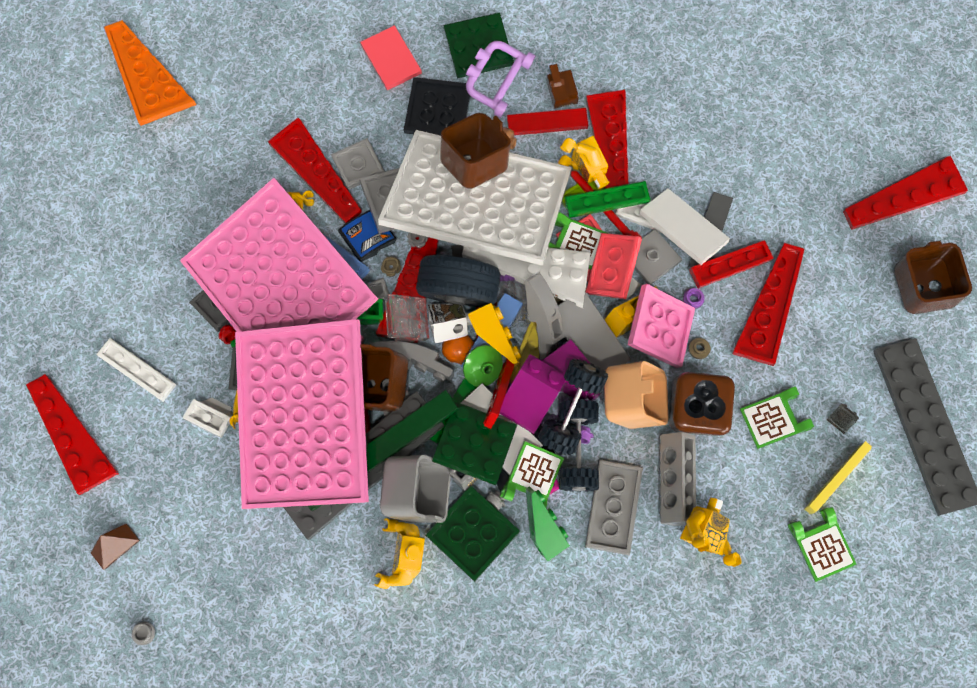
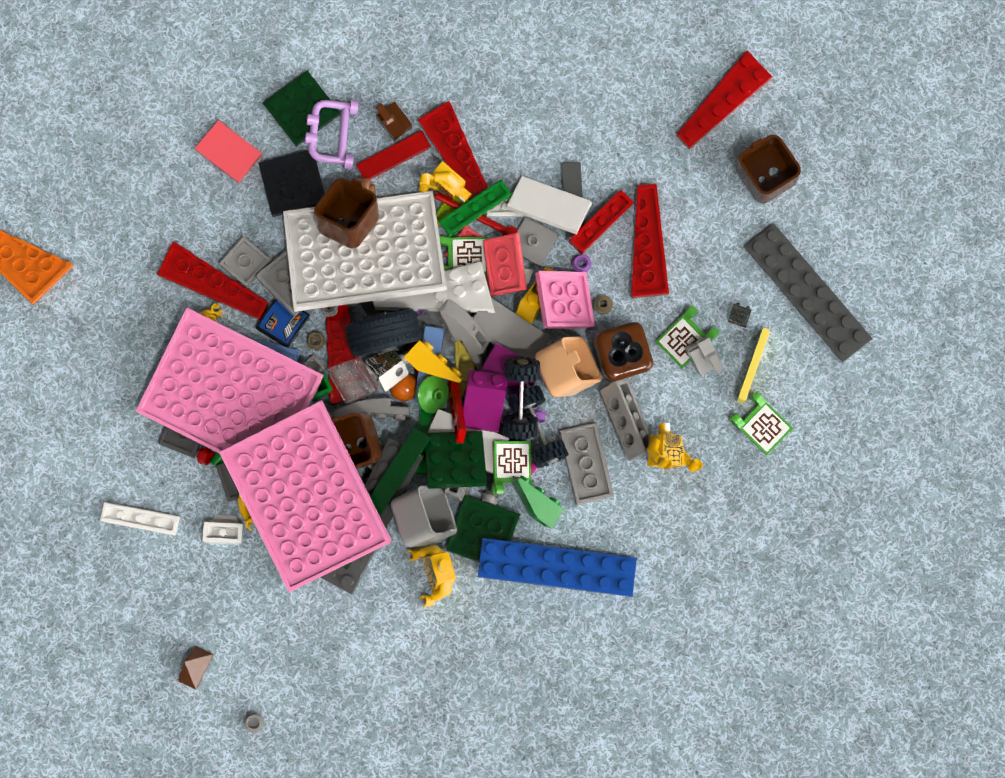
camera: 25 degrees left, 5 degrees up
red wing [26,374,119,495] -> none
none -> blue plate [477,538,637,597]
none -> light grey piece [684,336,724,376]

